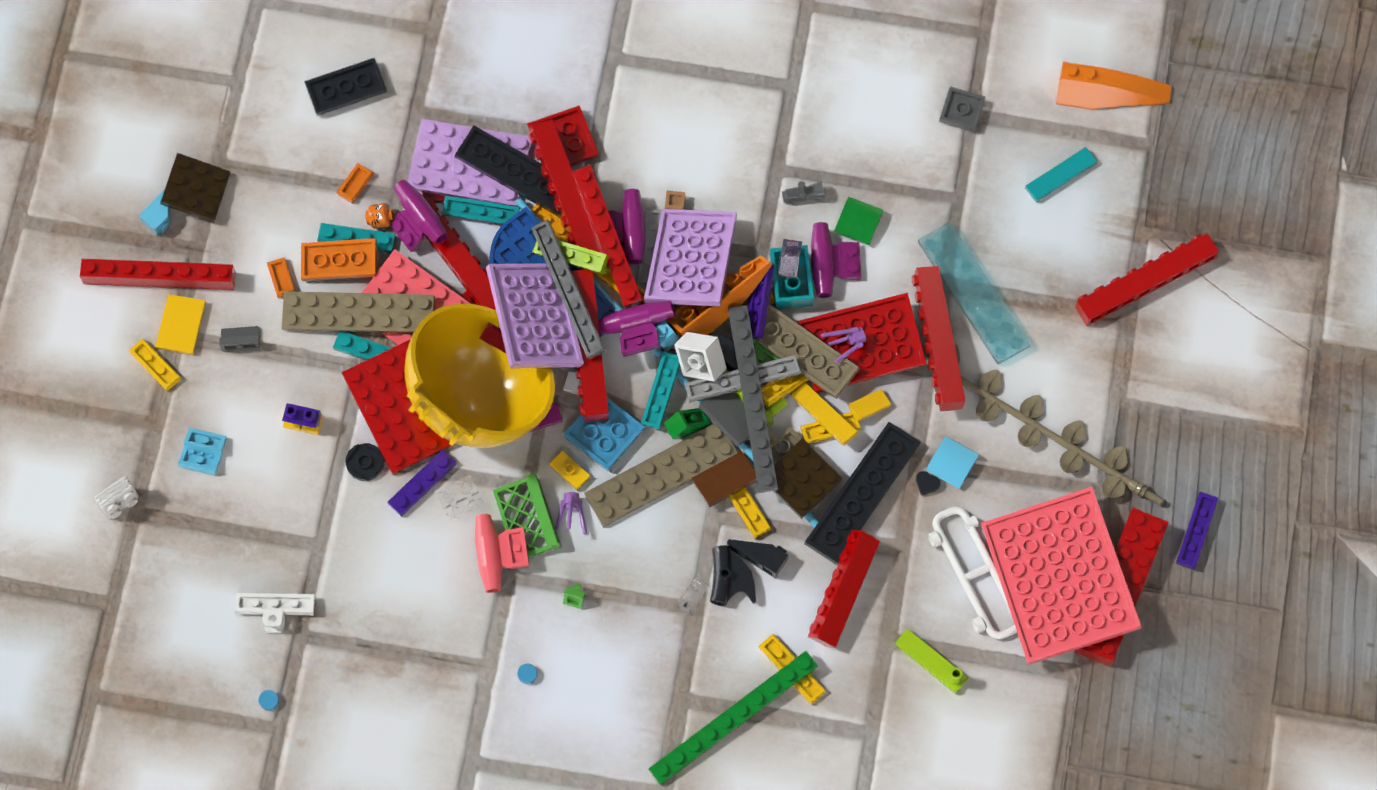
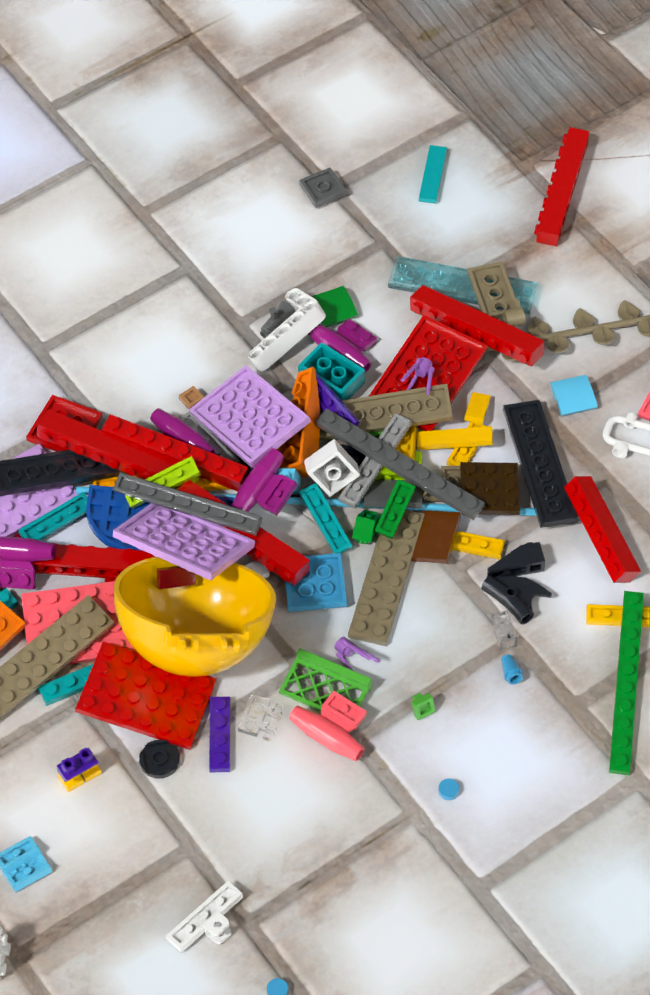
camera: 45 degrees left, 15 degrees down
yellow plate [549,450,590,491] -> none
clear purple slope [778,239,802,278] -> none
black tile [916,471,940,495] -> none
orange wedge [1056,62,1172,110] -> none
none -> white beam [248,288,326,372]
none -> green plate [375,479,416,540]
none -> dark tan hinge [467,261,526,327]
none -> dark azure cone [501,654,523,685]

